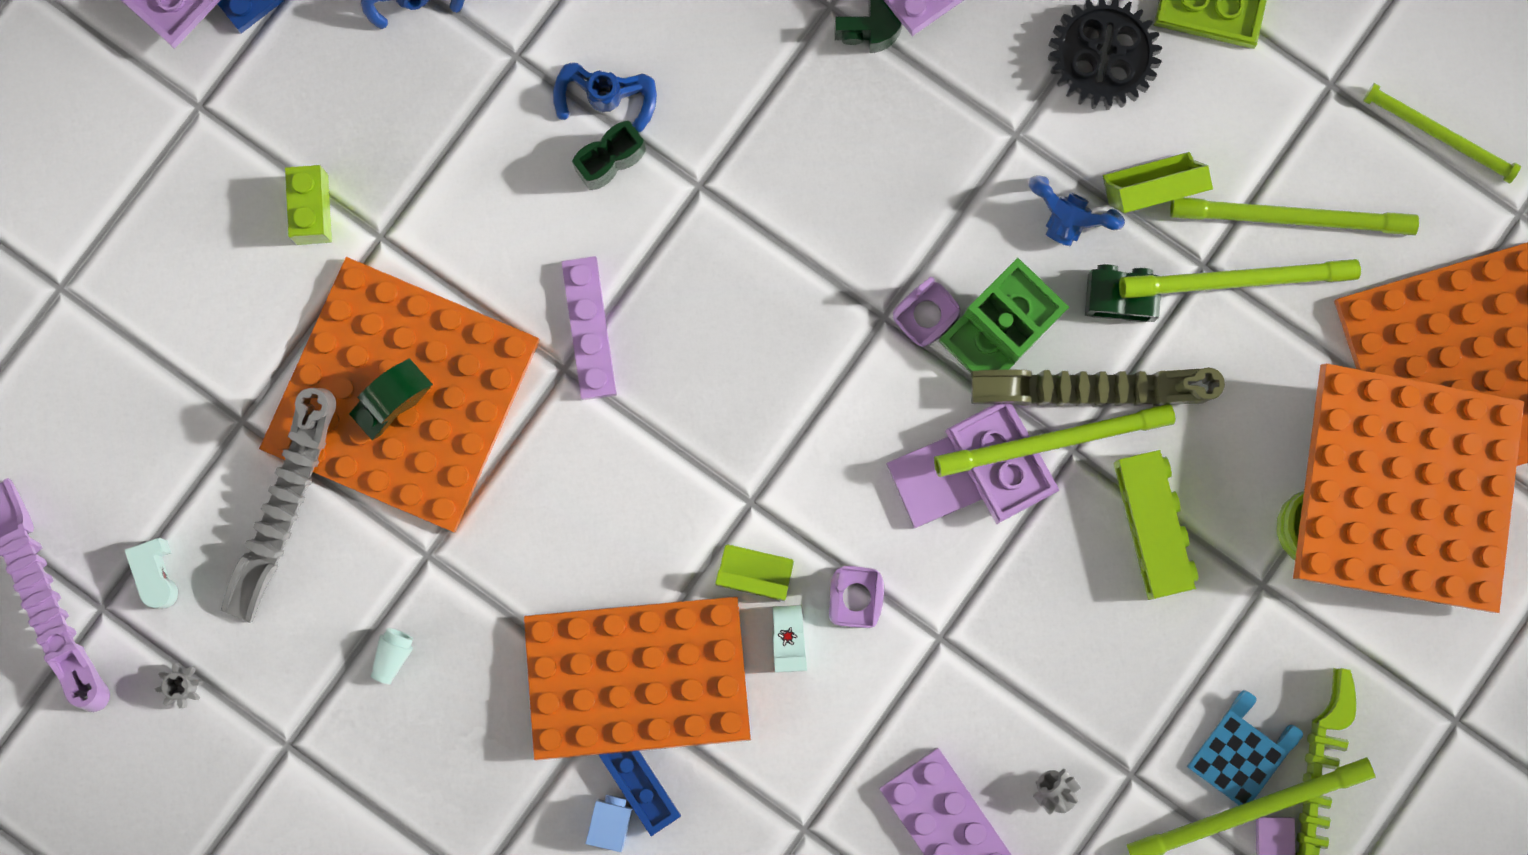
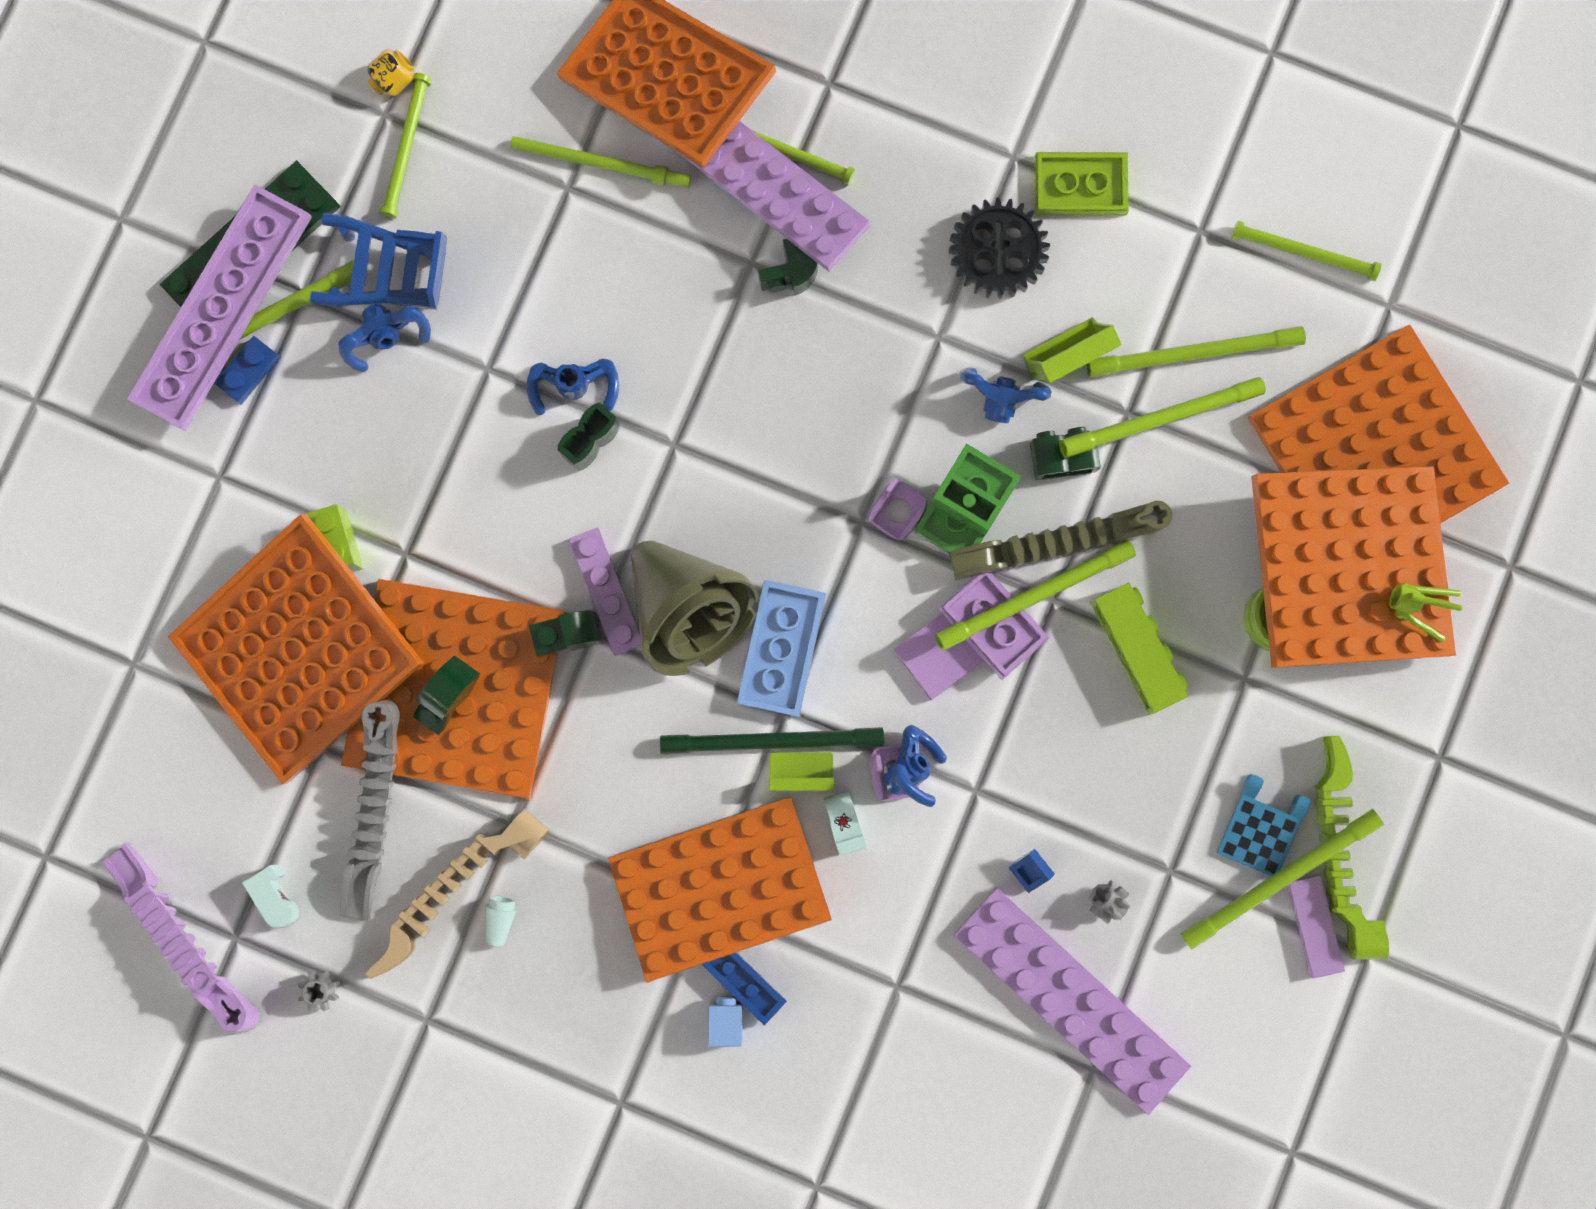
camera: 10 degrees left, 0 degrees up
none -> orange plate [168,514,424,785]
none -> tan piece [364,809,549,979]
none -> dark green brick [529,610,603,657]
none -> olive cone [631,540,759,676]
none -> dark green piece [660,727,884,754]
none -> light blue plate [737,580,826,717]
none -> blue piece [884,725,947,807]
none -> blue plate [1009,849,1055,893]
none -> lime plant [1389,583,1463,642]

